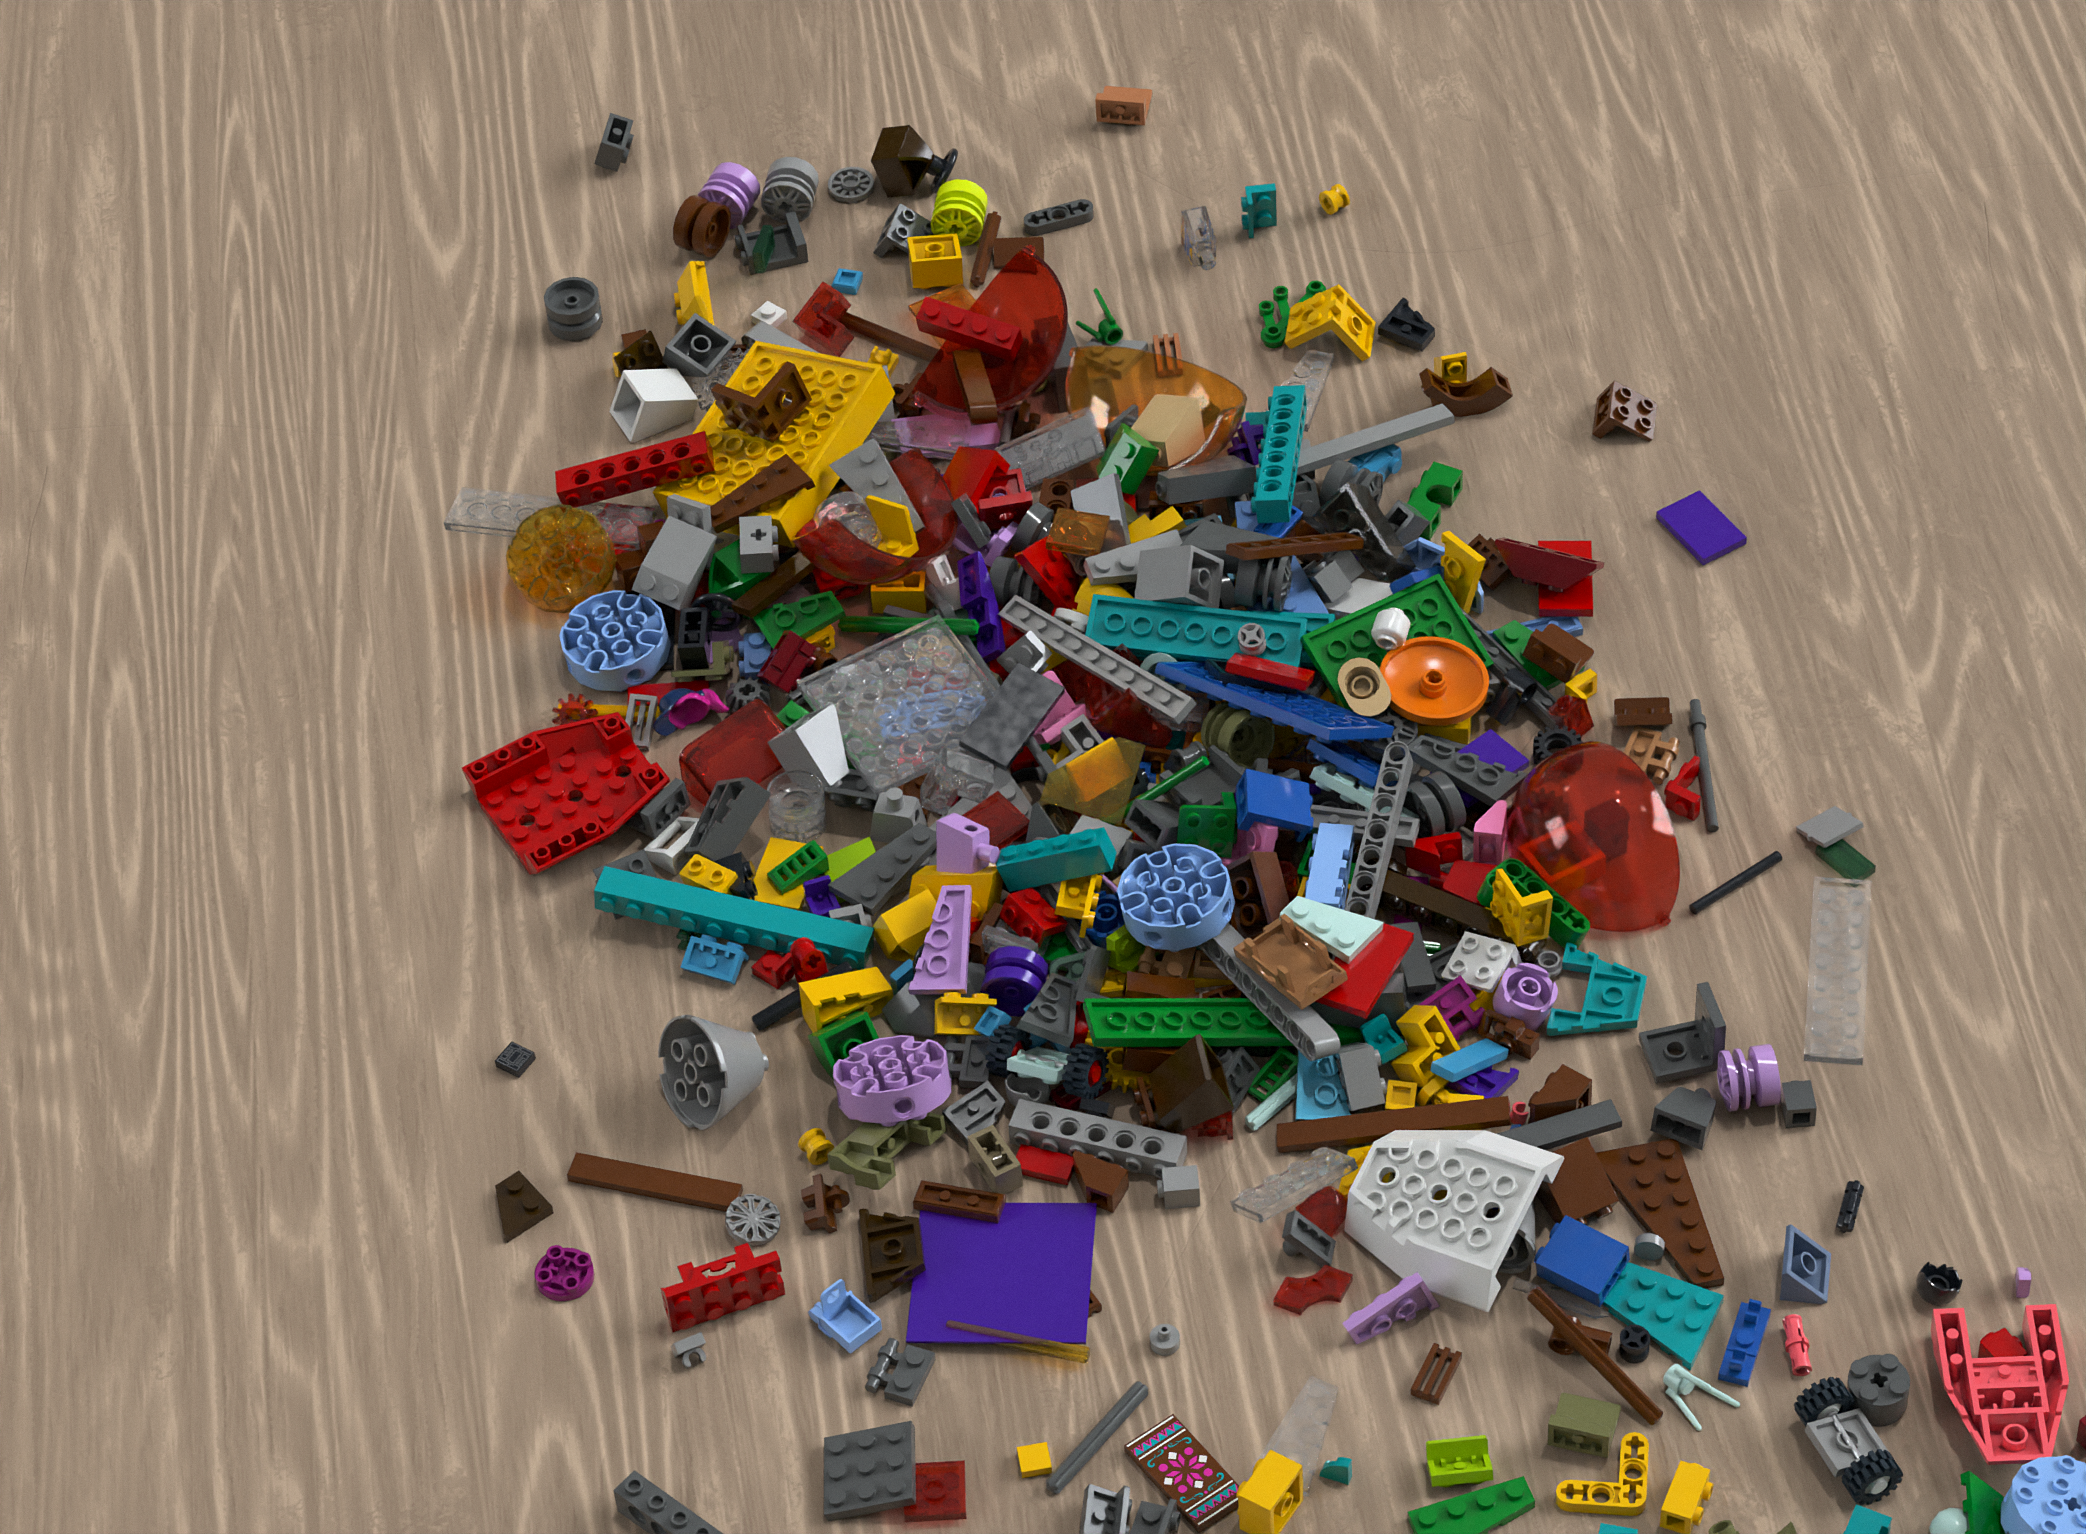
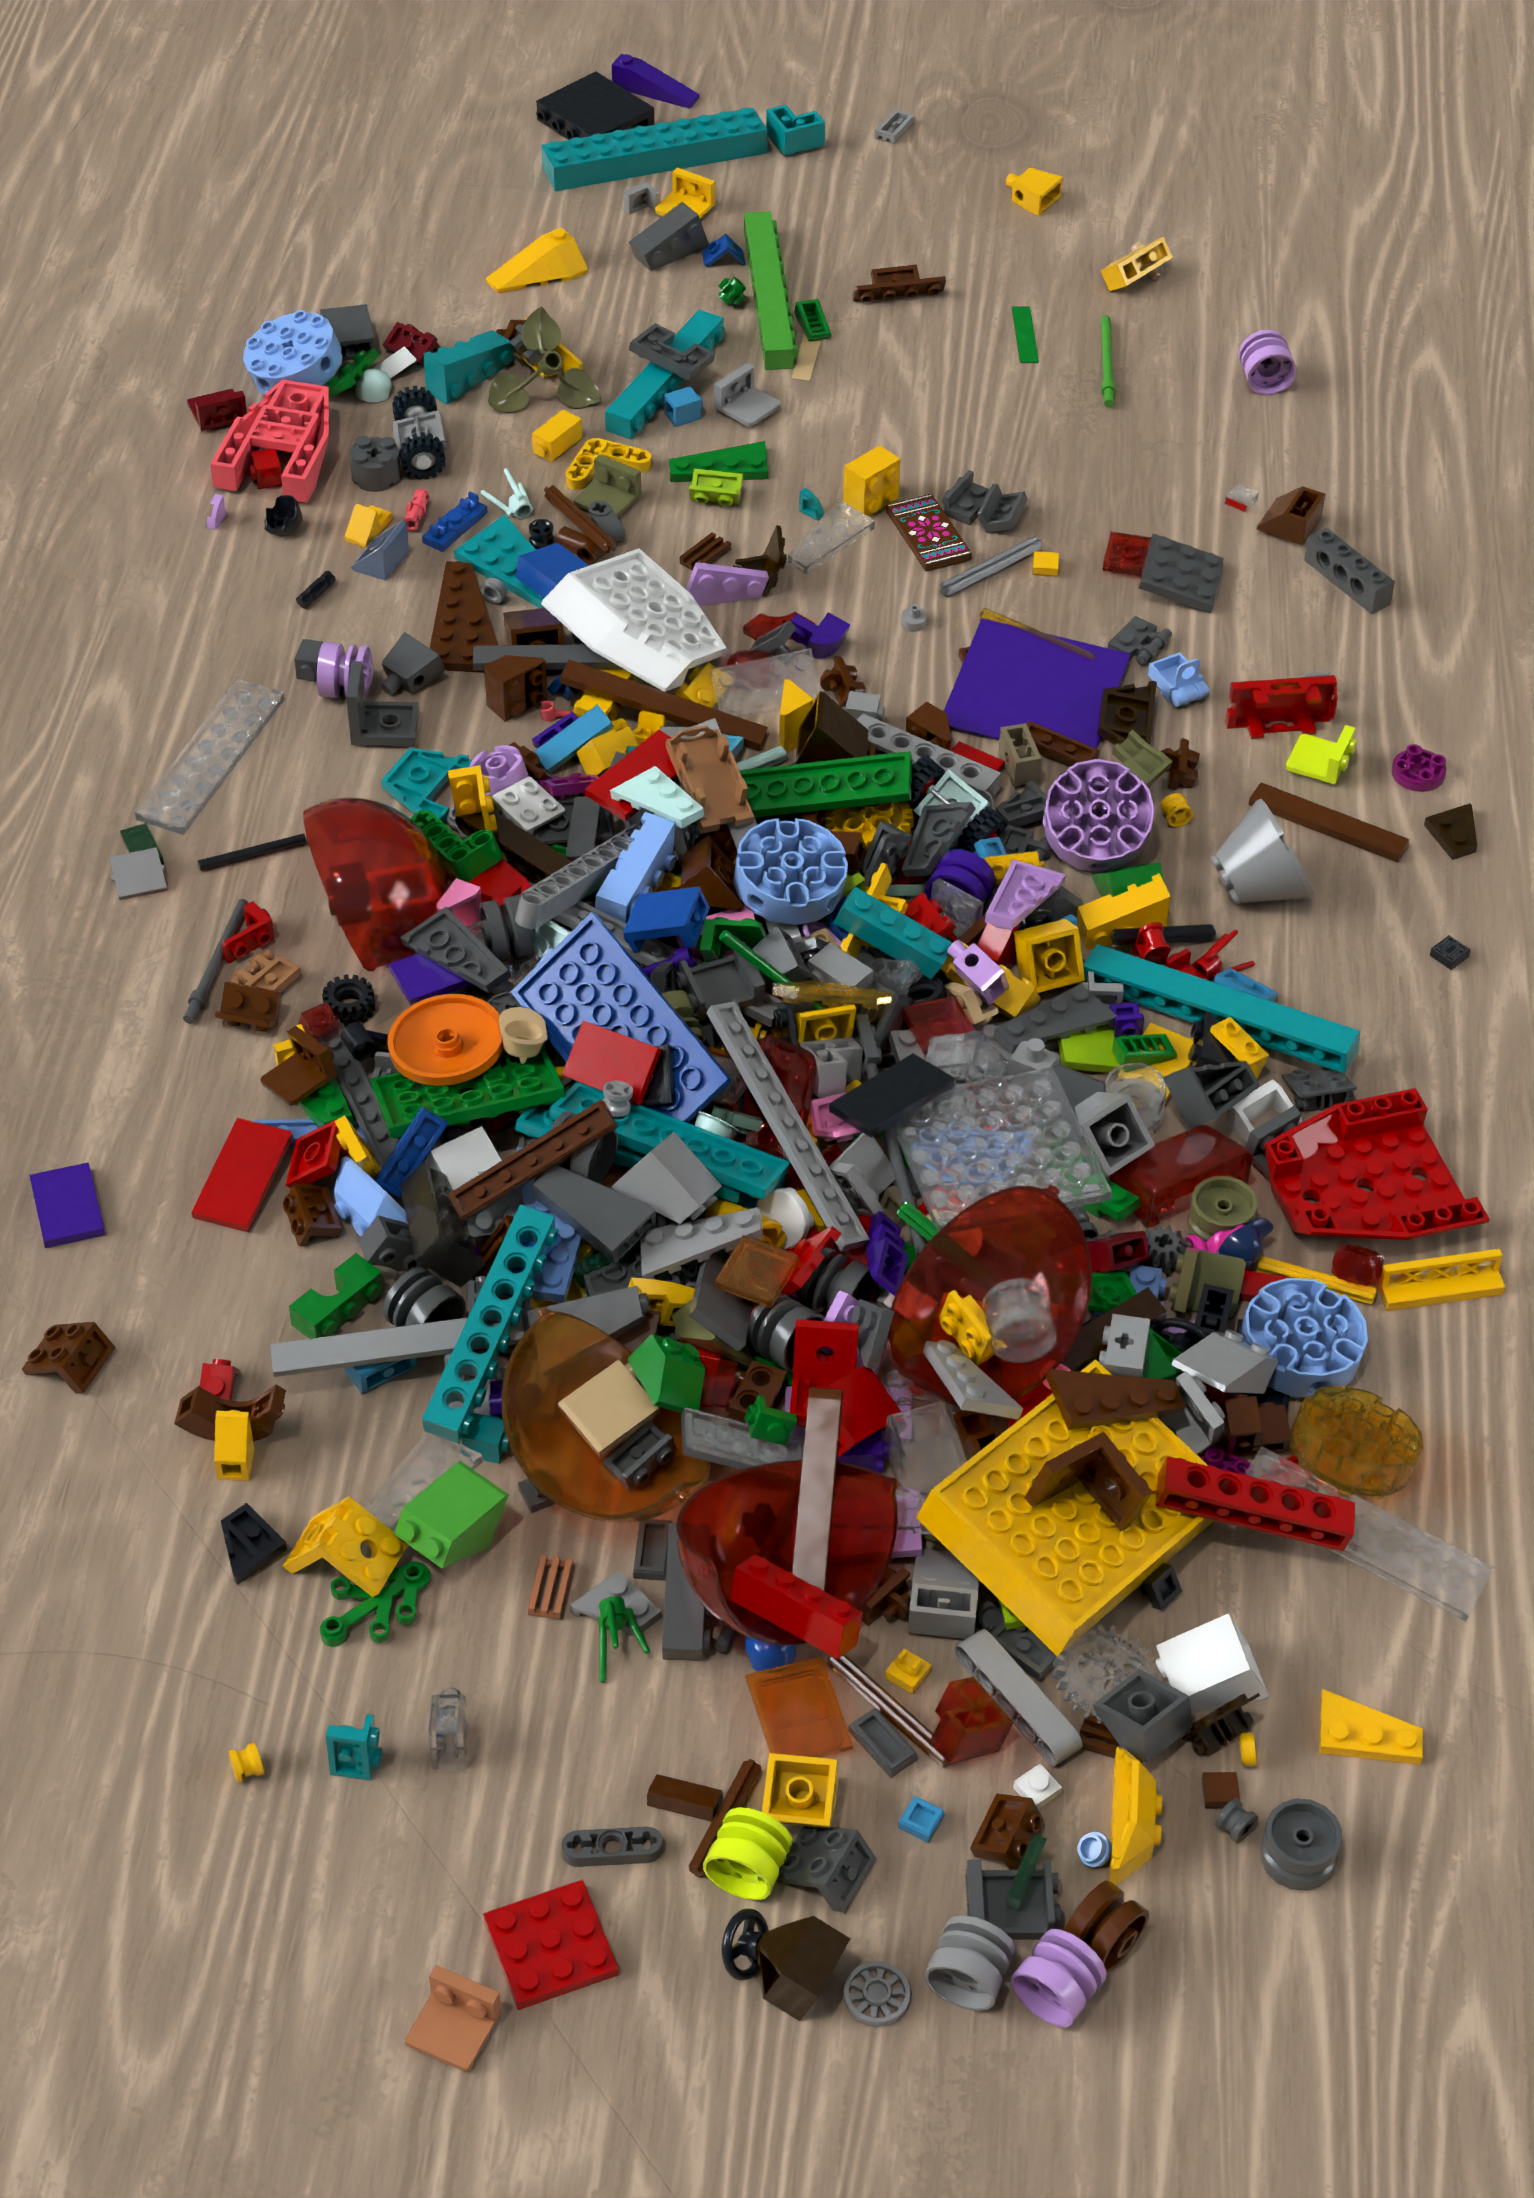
camera: 170 degrees left, 0 degrees up
dark grey brick [594,113,634,172] -> none
light grey tile [625,693,658,750] -> none
light grey wheel [725,1194,781,1246] -> none
white head [1371,608,1410,650] -> none
dark red wedge [1495,537,1605,592] -> none
none -> red bracket [199,1359,239,1401]
none -> red plate [285,1119,349,1189]
none -> yellow slope [344,504,392,548]
none -> bright green slope [394,1461,509,1569]
none -> red plate [483,1879,619,2010]
none -> dark grey piece [588,500,625,543]
none -> dark brown plate [733,525,787,597]
none -> green bracket [745,1395,797,1446]
none -> yellow slope [779,679,814,753]
none -> dark purple brick [790,612,850,659]
none -> reddish brown hips [819,656,866,707]
none -> dark grey tile [848,1708,918,1778]
none -> reddish brown bracket [970,1793,1043,1870]
none -> light blue plate [1077,1832,1112,1868]
none -> olive wheel [1187,1176,1258,1241]
none -> red plant [1192,930,1255,981]
none -> dark grey wheel [1215,1798,1259,1843]
none -> neon yellow bracket [1286,725,1357,784]
none -> yellow wing [1319,1689,1423,1765]
none -> yellow fence [1378,1249,1506,1311]

